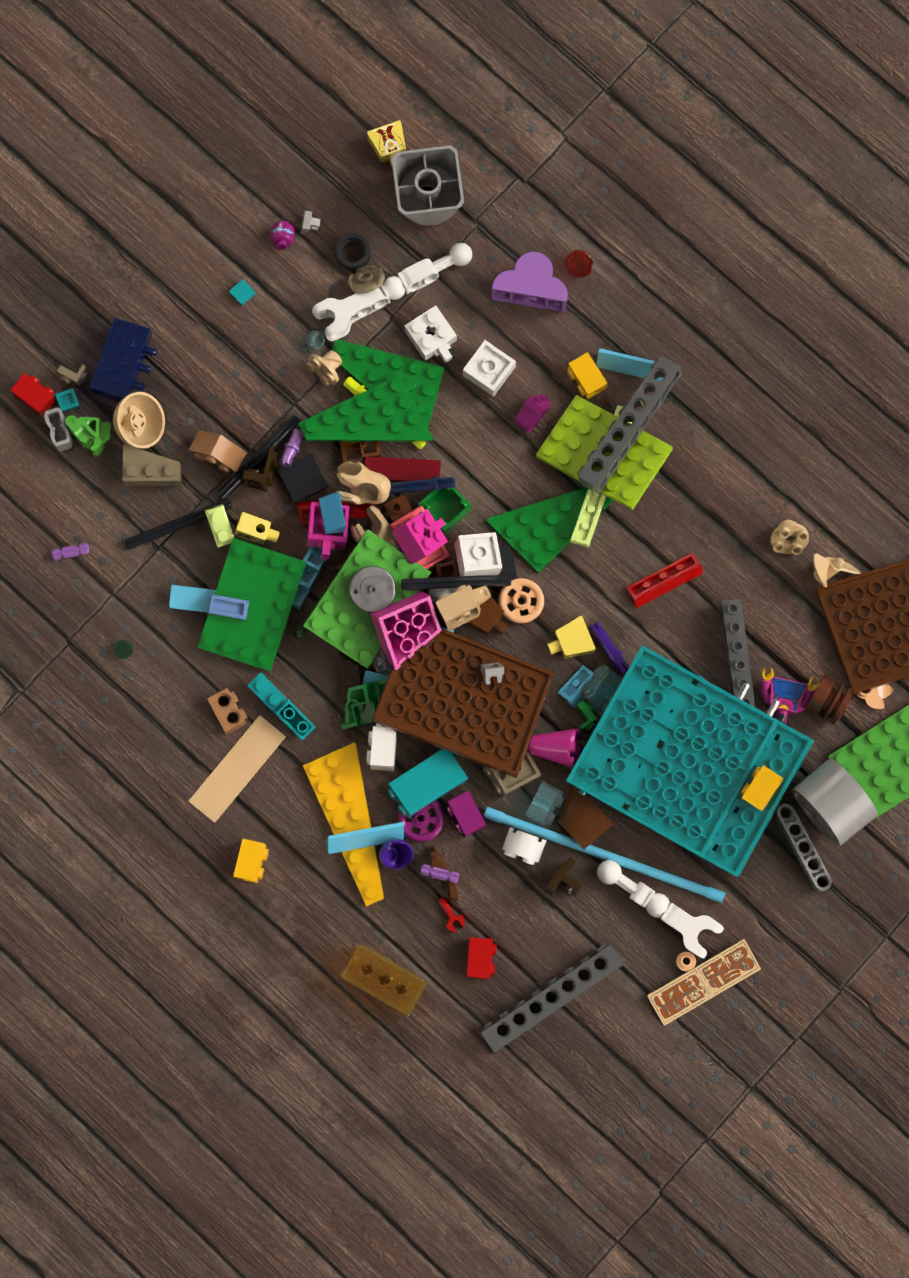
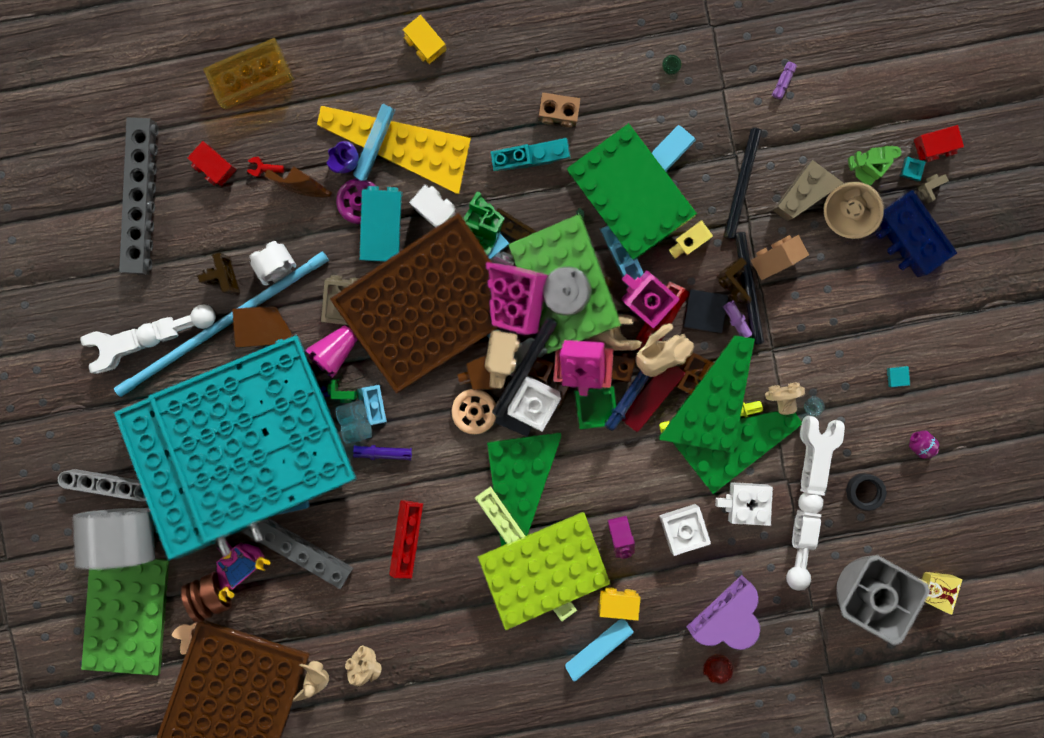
camera: 125 degrees right, 10 degrees up
light grey brick [45,407,73,452] -> none
tan sticker [189,715,286,823] -> none
yellowish green brick [205,504,234,547] -> none
medium blue tile [208,594,249,620] -> none
light grey tile [300,211,321,235] -> none
dark azure slope [319,492,346,534] -> none
dark tan tile [347,265,385,294] -> none
medium lavender axle [421,864,459,884] -> none
magenta brick [446,791,486,838] -> none
light grey tile [480,662,504,684] -> none
clear light blue brick [525,782,565,827] -> none
light yellow torso [547,616,596,659] -> none
dark grey brick [578,356,682,494] -> none
sticker [647,939,761,1026] -> none
light nougat plate [676,952,696,971] -> none
yellow brick [741,765,784,811] -> none

